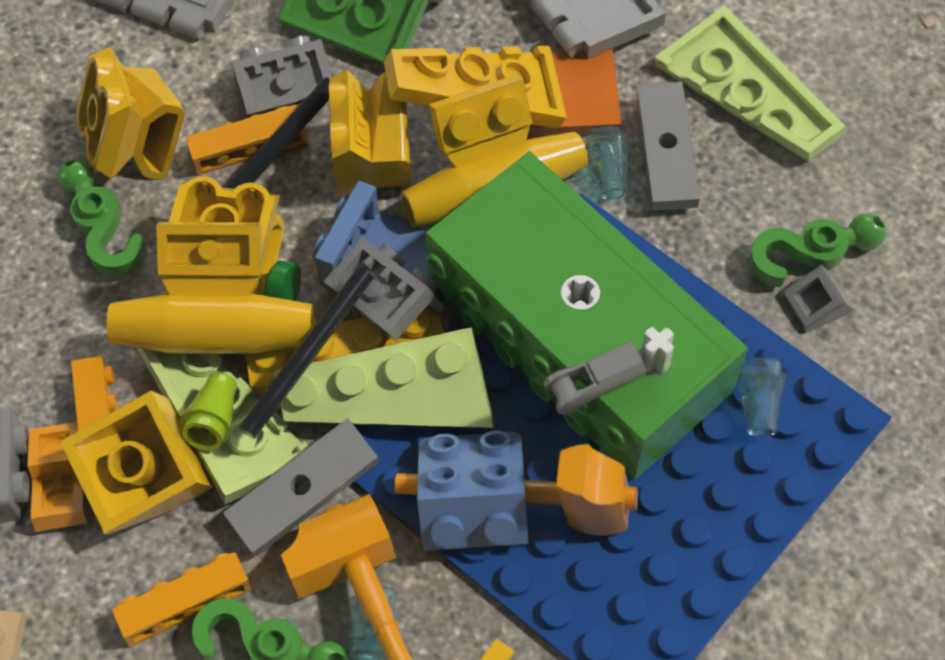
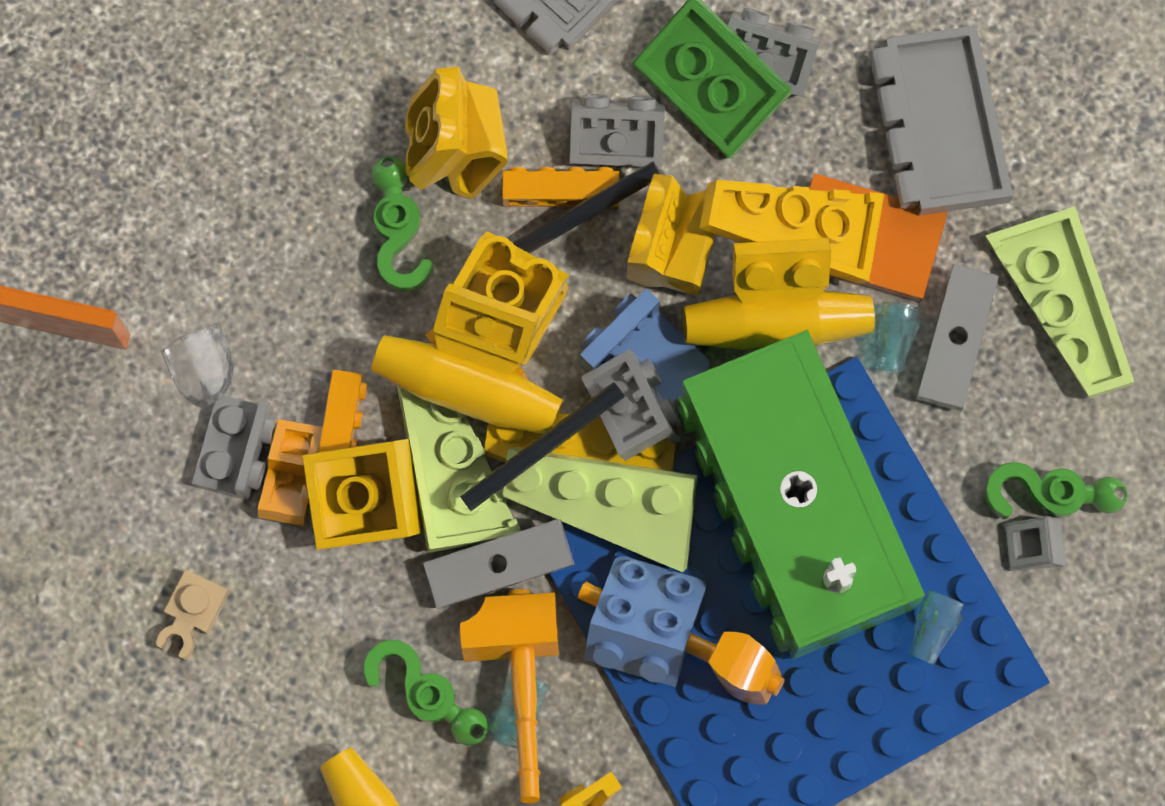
camera: 20 degrees right, 15 degrees up
light orange piece [112,552,252,647] -> none
lime cone [180,372,237,450] -> none
green tile [265,260,301,301] -> none
light grey bar [543,341,646,415] -> none

